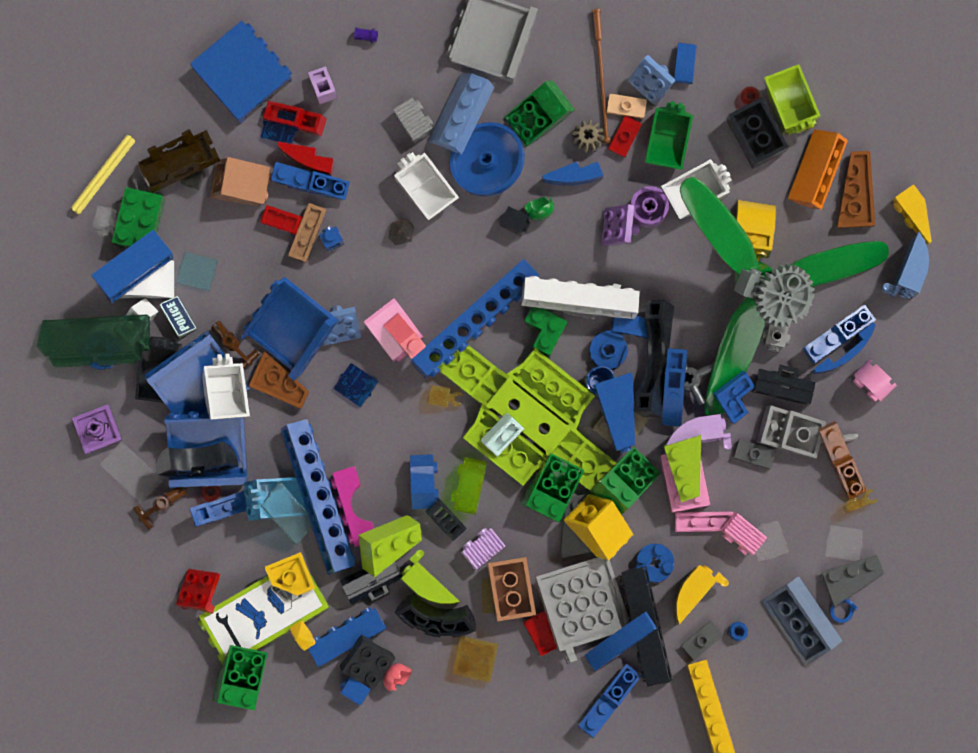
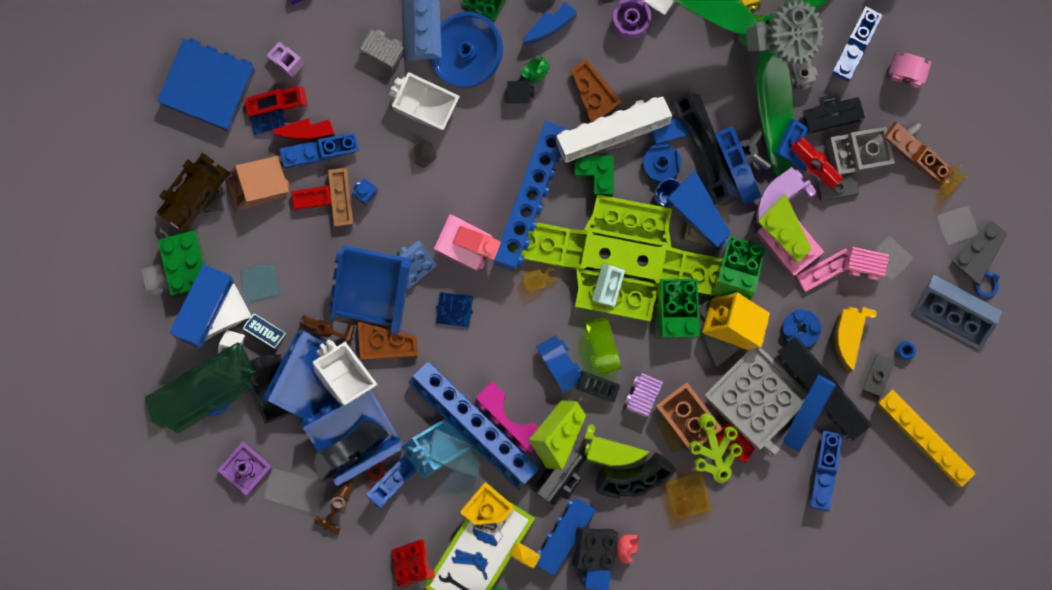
camera: 20 degrees left, 0 degrees up
light yellow axle [71,135,135,214] -> none
medium lavender plate [602,204,640,246] -> none
blue slope [811,322,875,374] -> none
none -> dark orange wing [571,59,622,123]
none -> lime plant [689,413,742,483]
none -> red piece [790,137,843,189]

